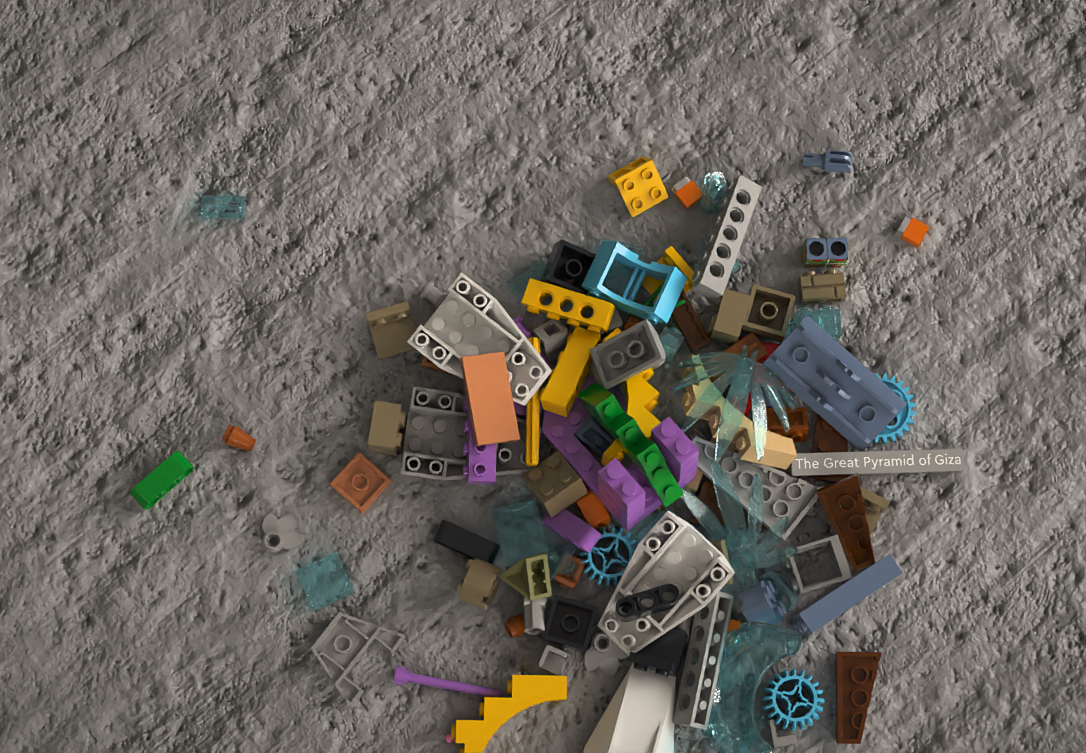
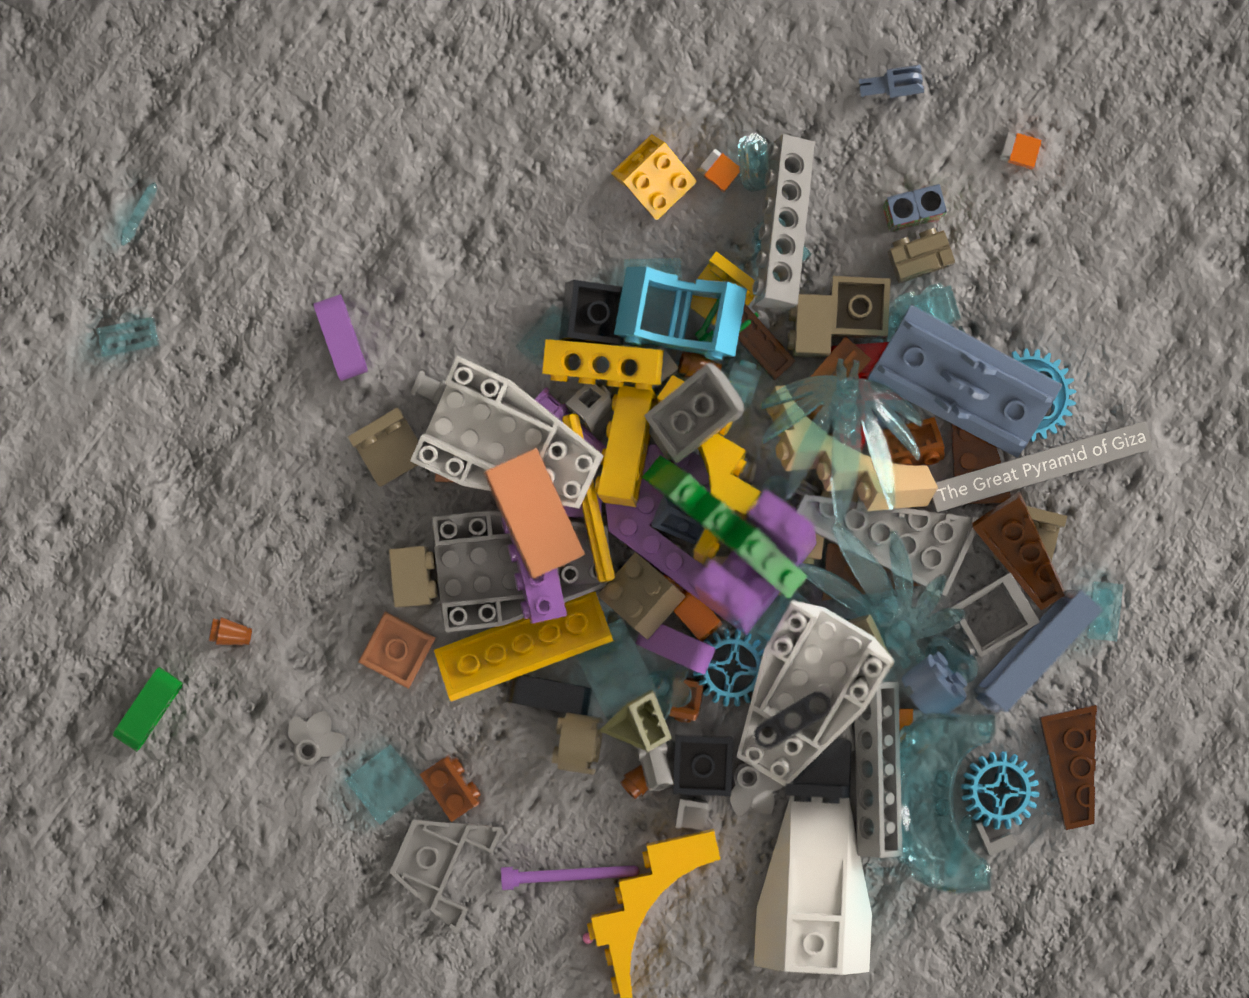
camera: 10 degrees left, 10 degrees up
none -> clear light blue piece [120,183,157,245]
none -> medium lavender beam [313,294,368,381]
none -> dark orange bracket [419,755,481,822]
none -> yellow plate [434,591,614,702]
none -> clear light blue plate [1087,581,1123,642]

